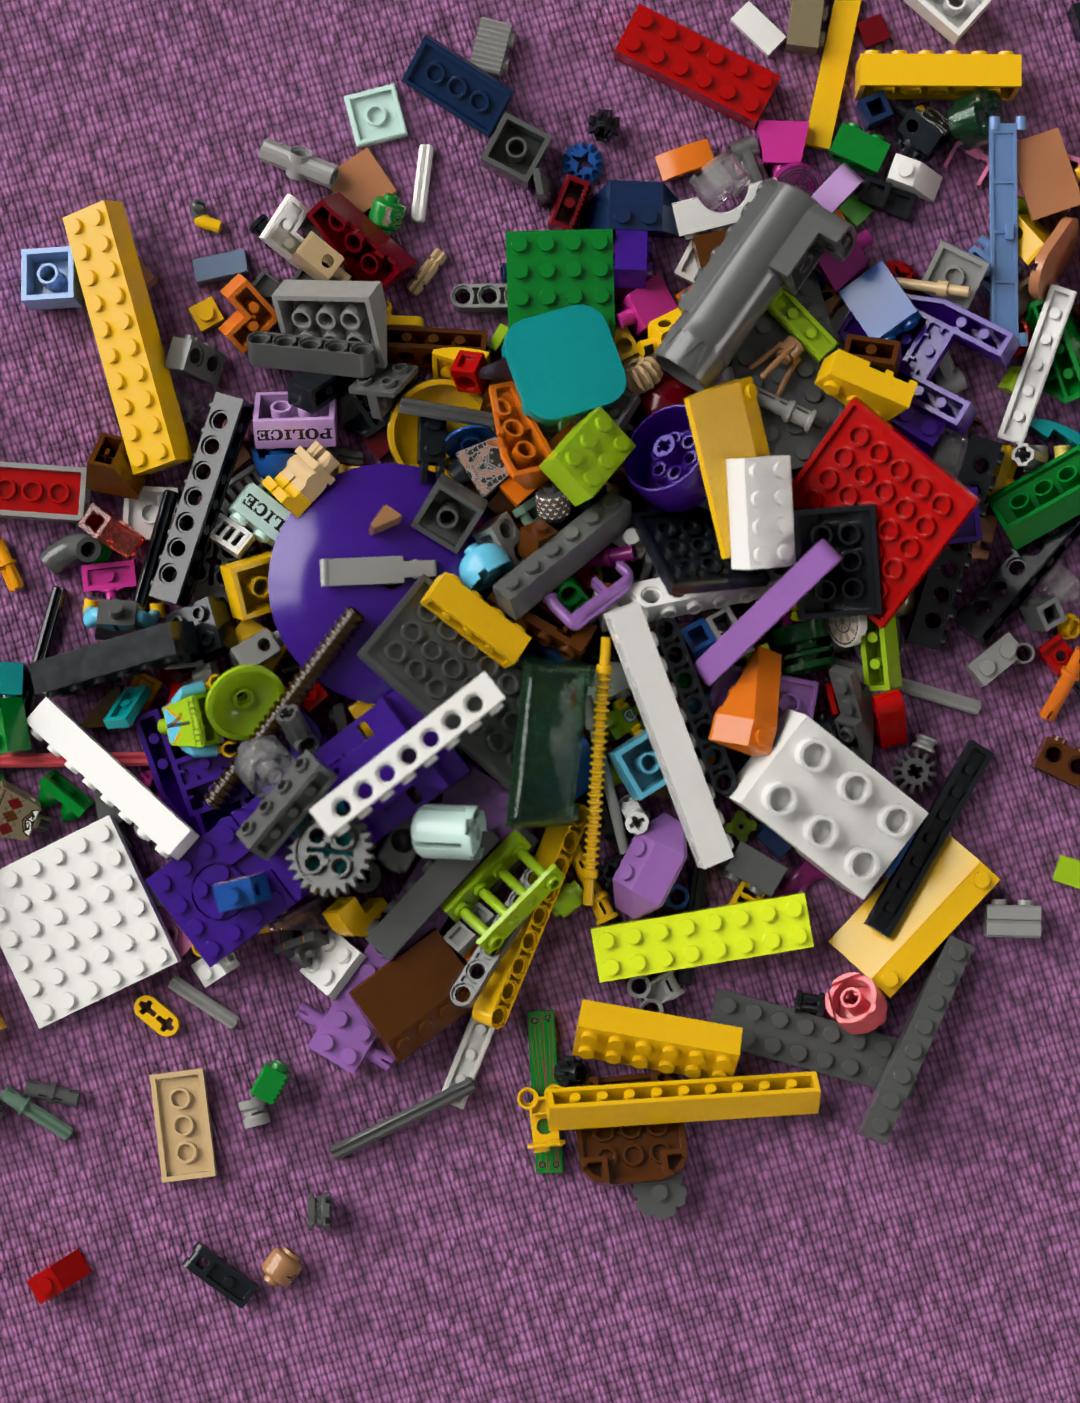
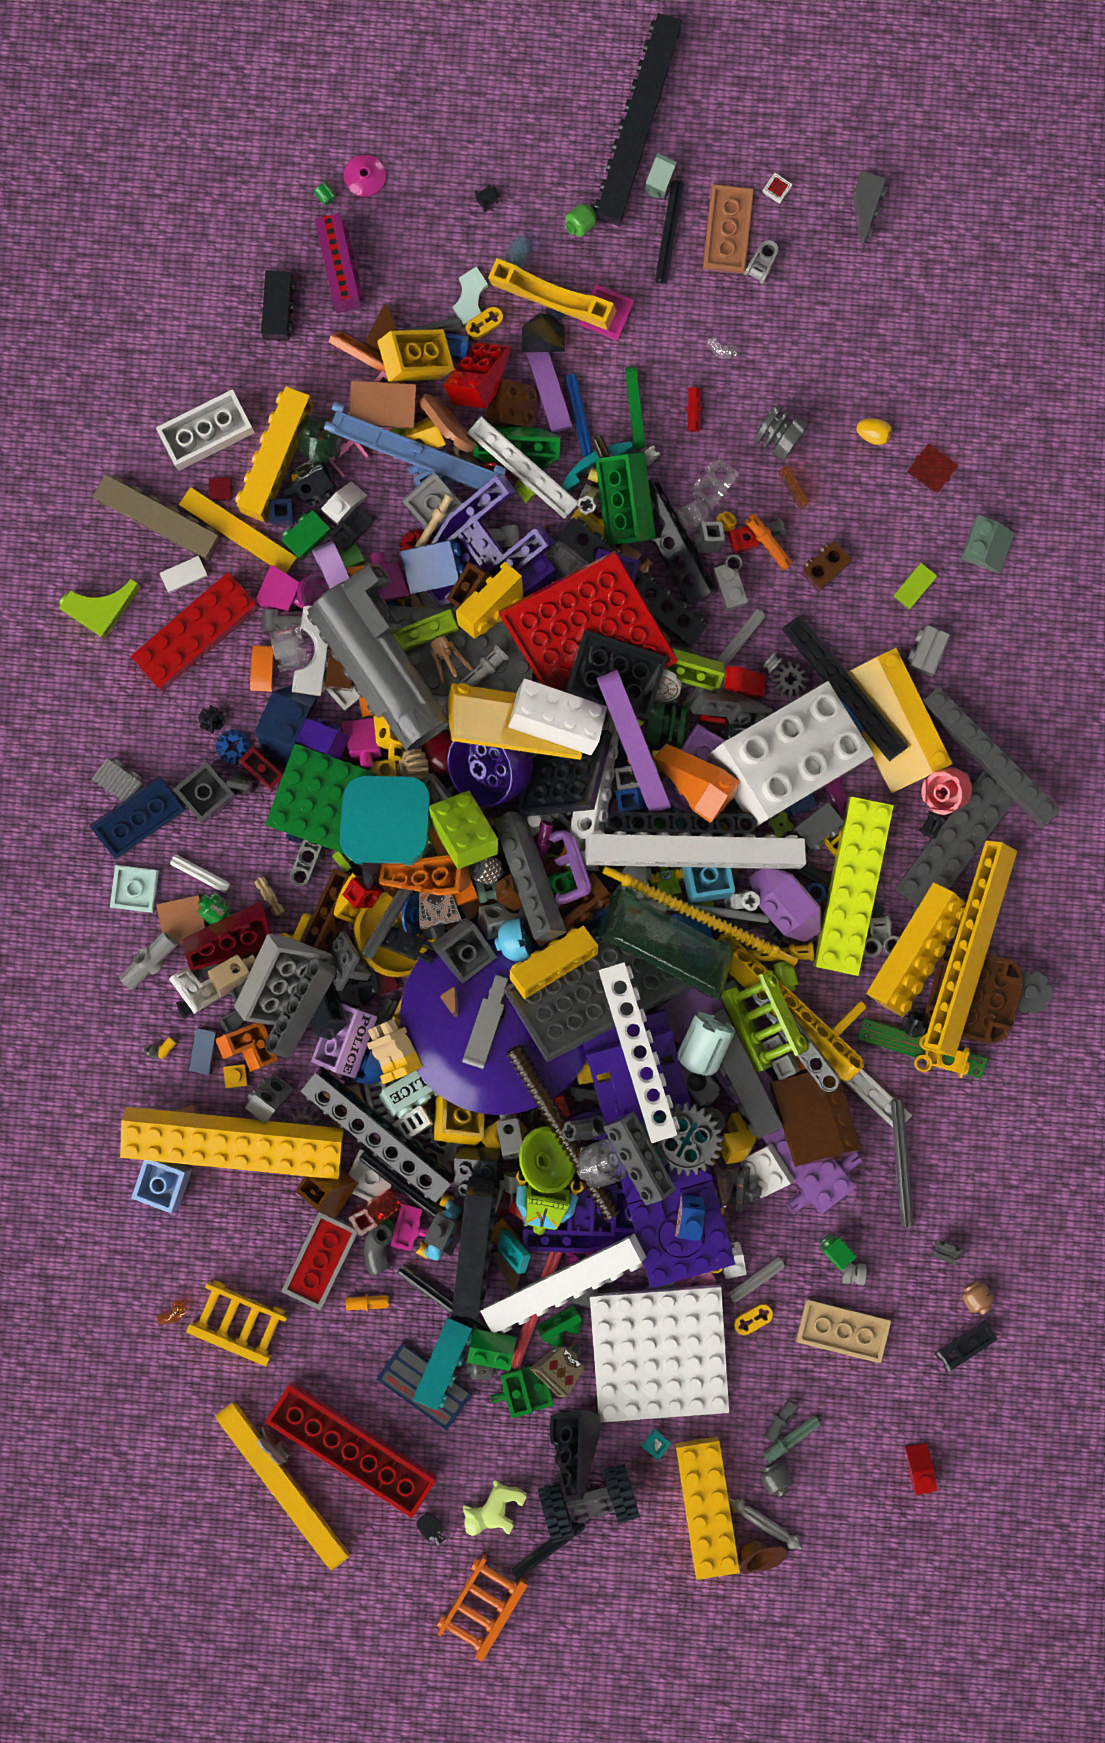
camera: 70 degrees left, 0 degrees up
none -> yellow tile [832,1001,866,1036]

